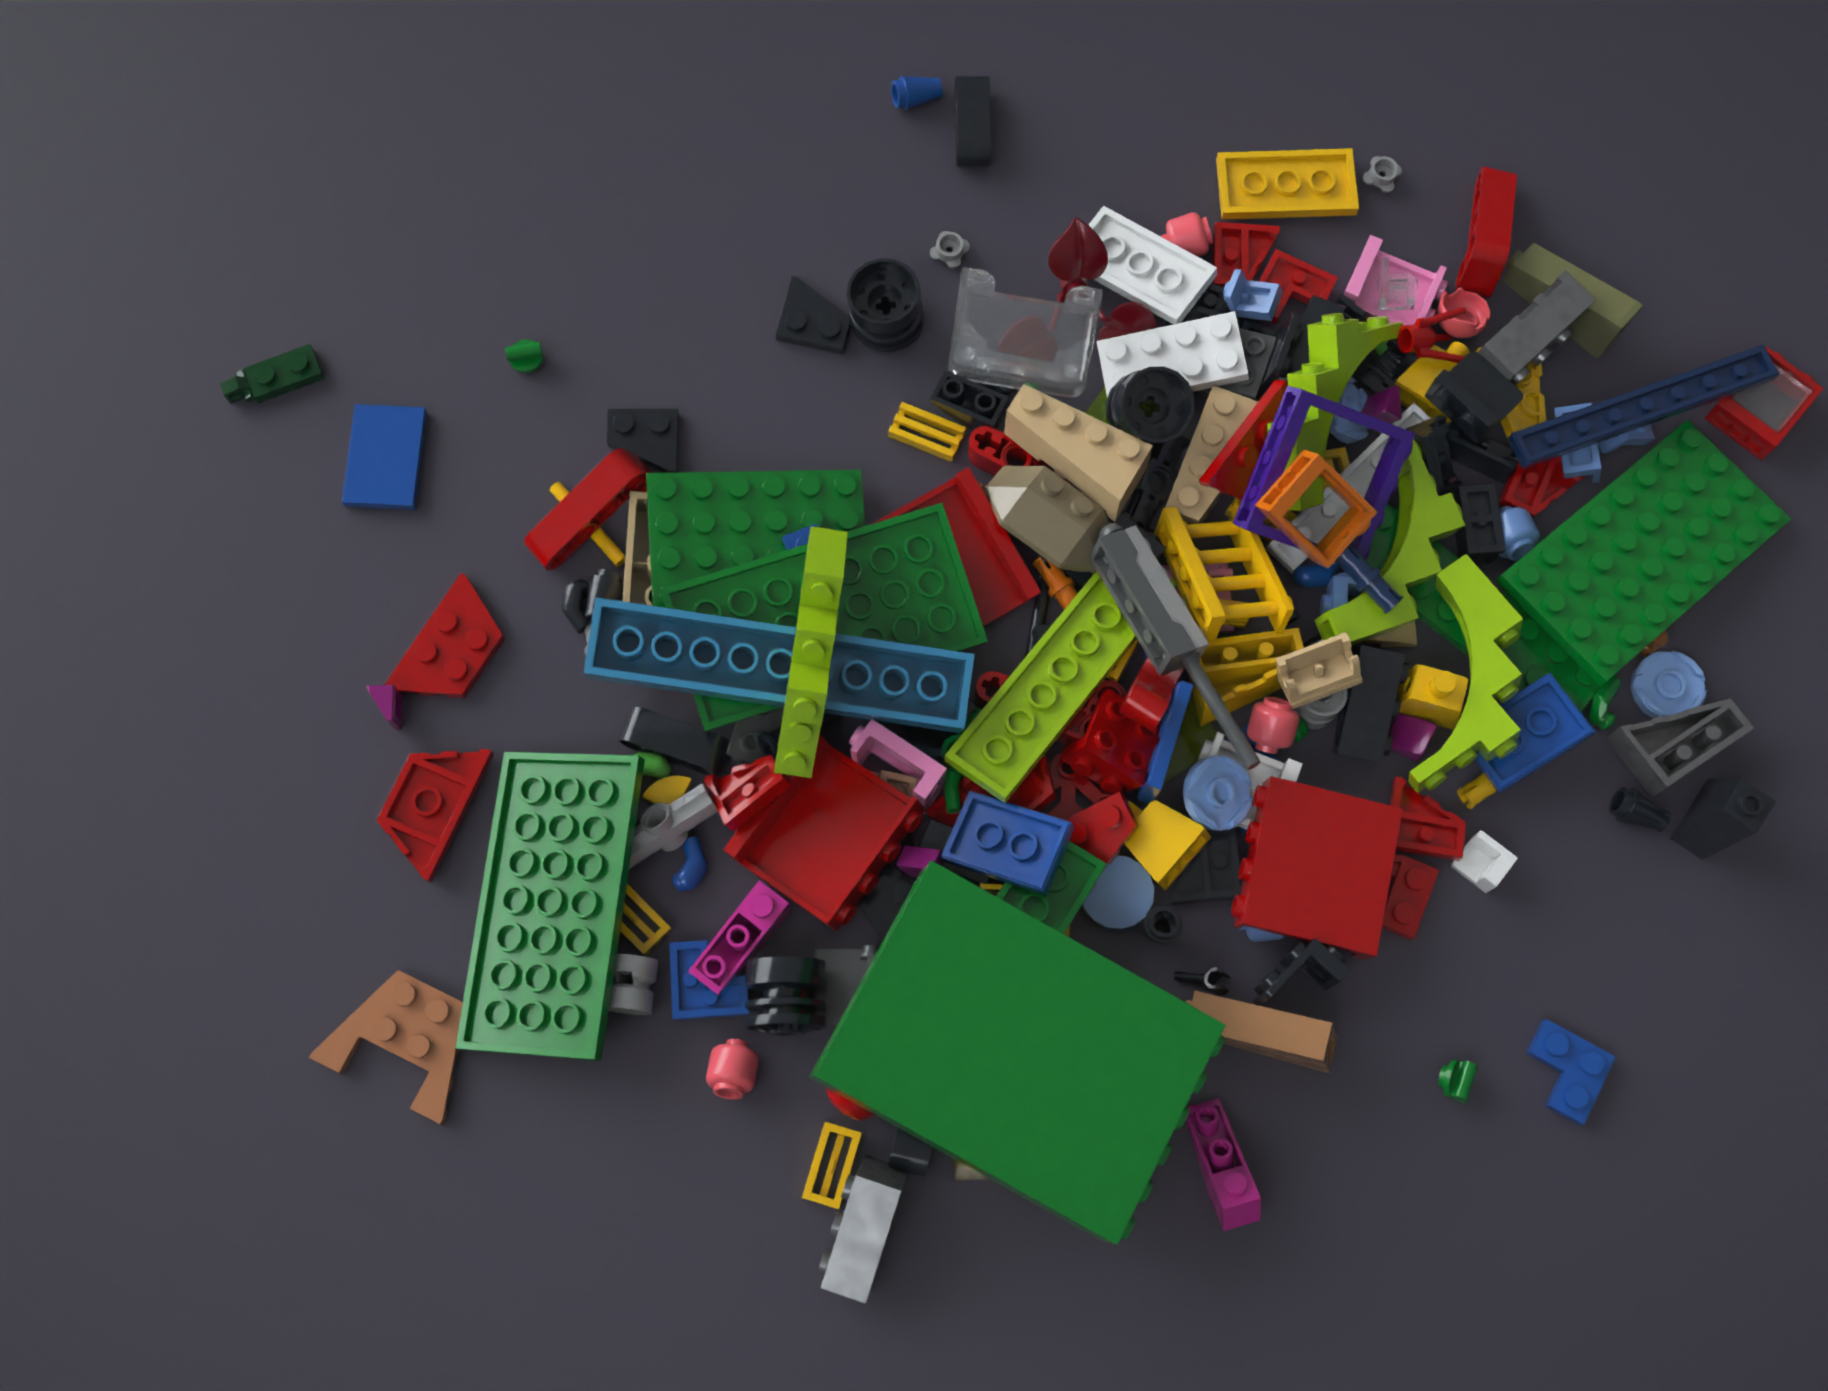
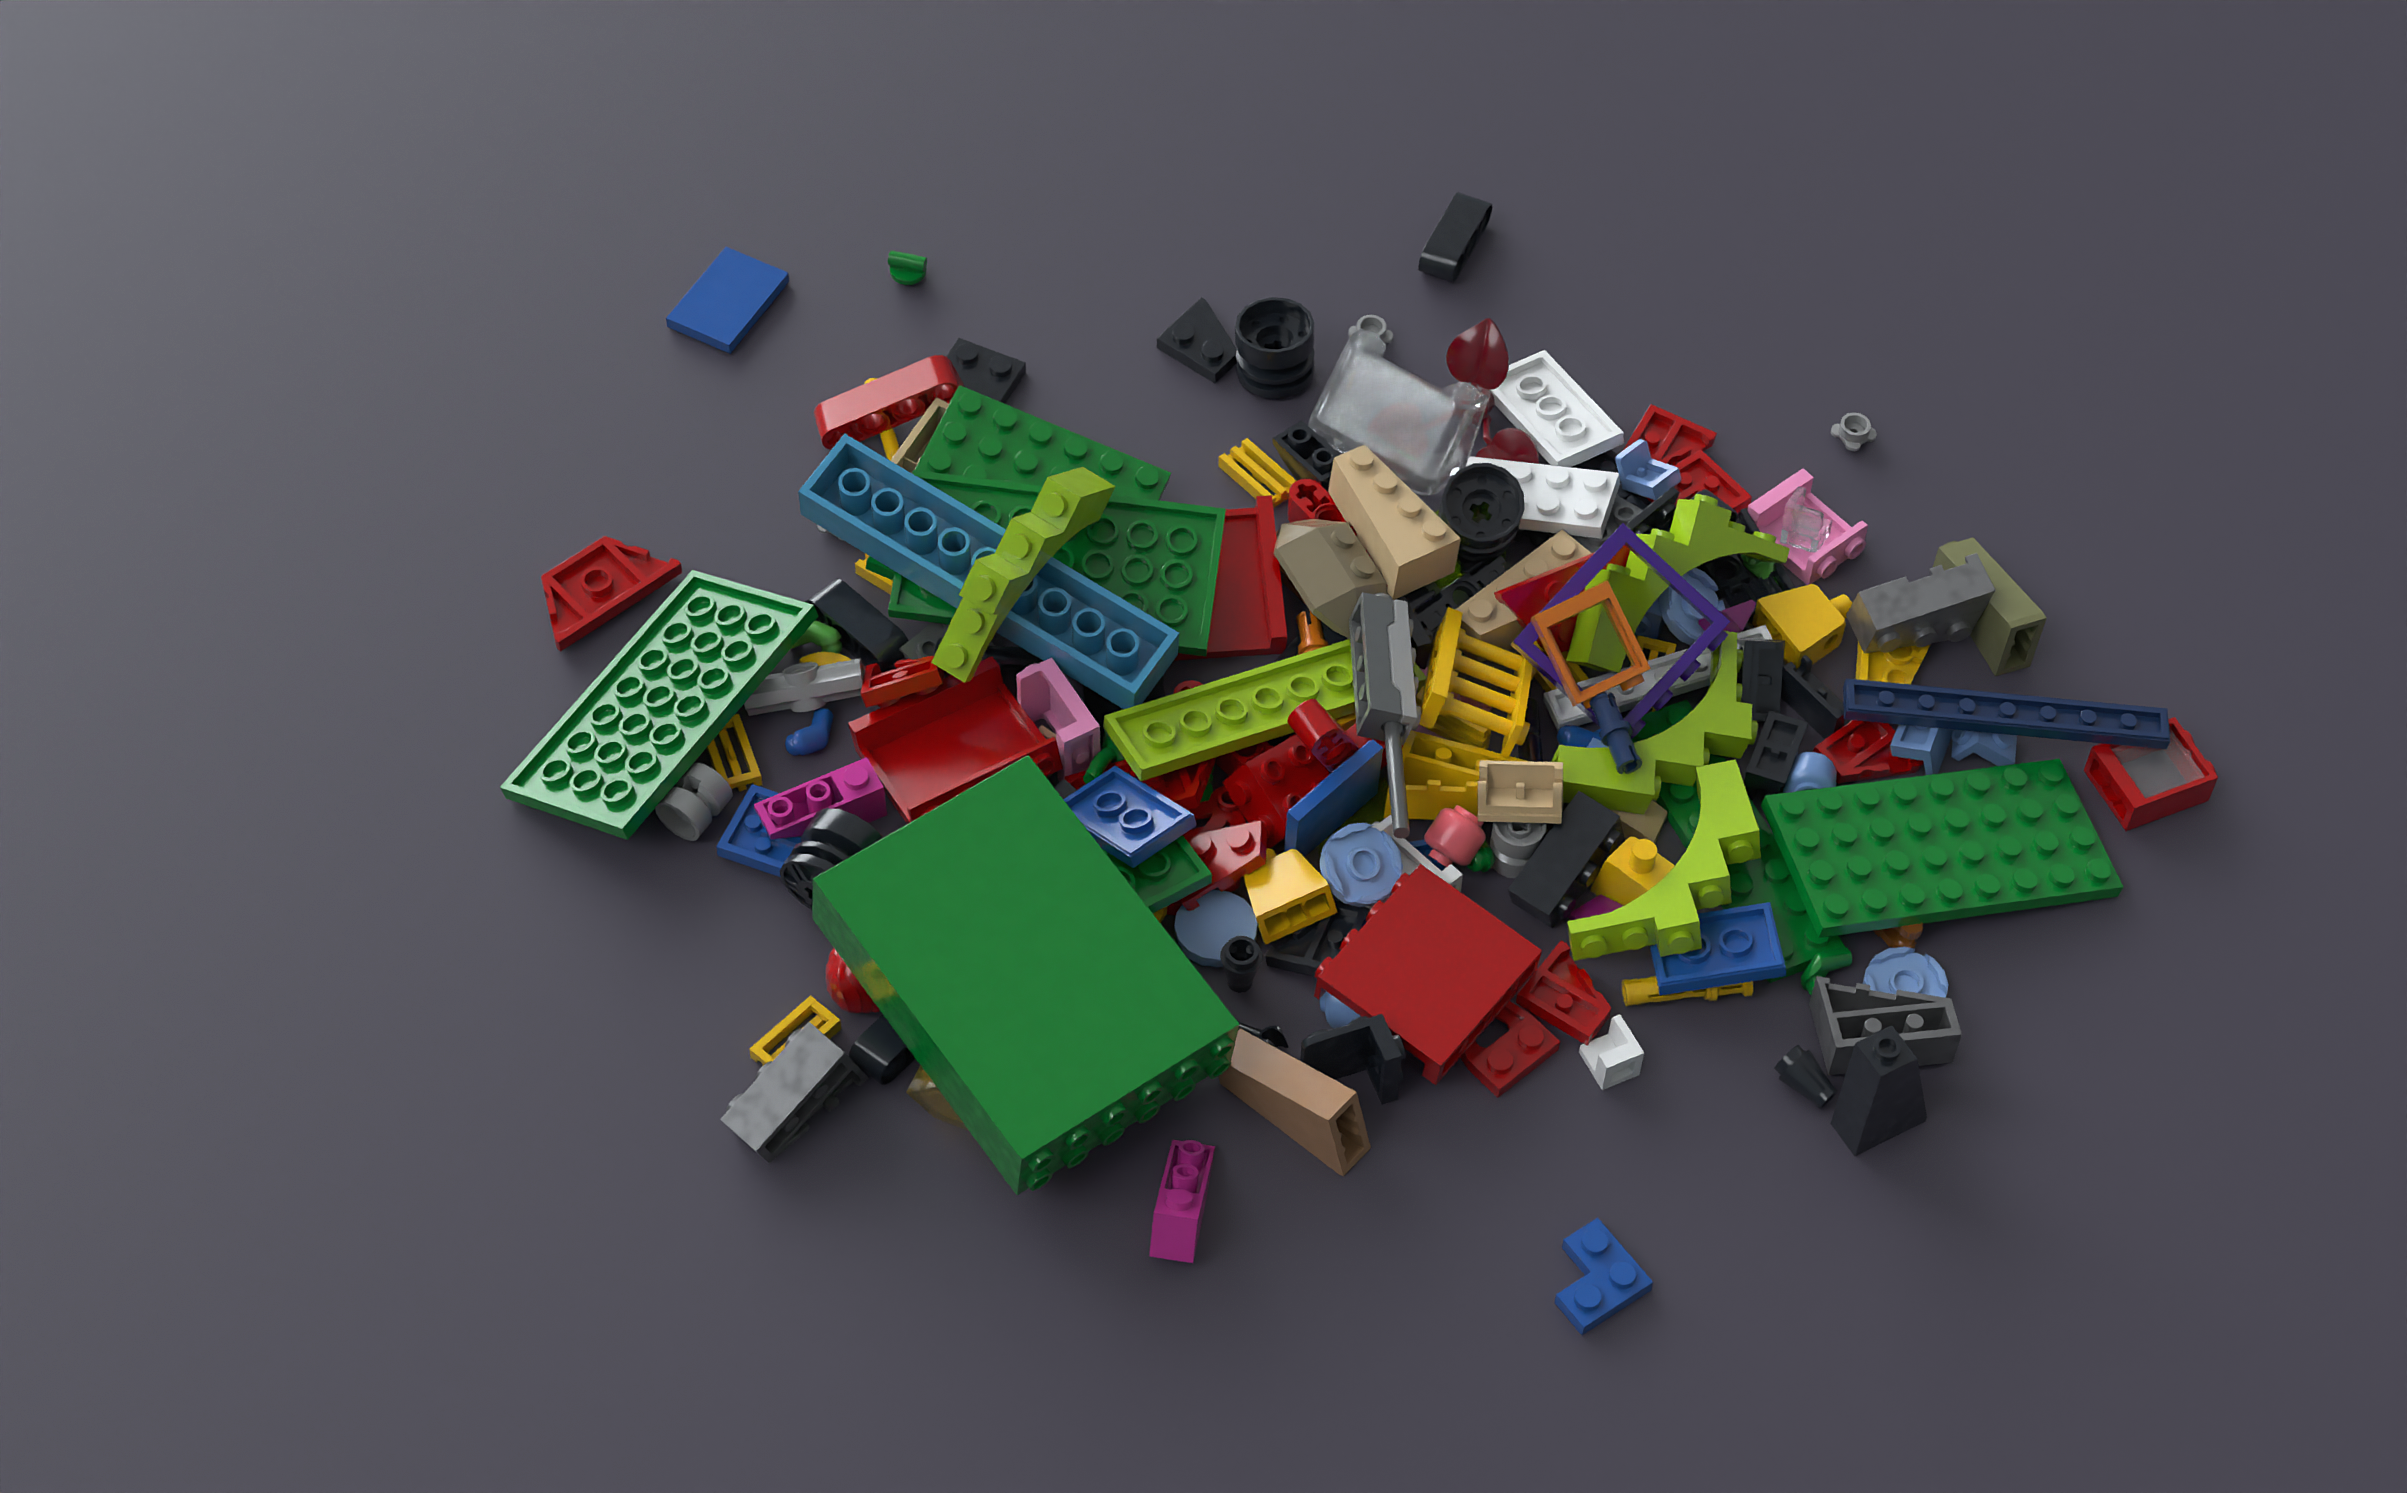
camera: 25 degrees right, 20 degrees down
dark green hinge [219,344,324,404] -> none
nougat wing [309,970,463,1125] -> none
magenta slope [367,684,403,730] -> none
red wing [384,573,505,699] -> none
coral head [706,1039,759,1100] -> none
blue cone [891,76,943,110] -> none
coral head [1161,212,1214,257] -> none
yellow plate [1216,148,1359,220] -> none
red plant [1397,307,1466,363] -> none
black bracket [1424,351,1523,444] -> none
coral hair [1436,288,1491,339] -> none
green plate [1438,1059,1478,1103] -> none
red beam [1455,166,1517,298] -> none

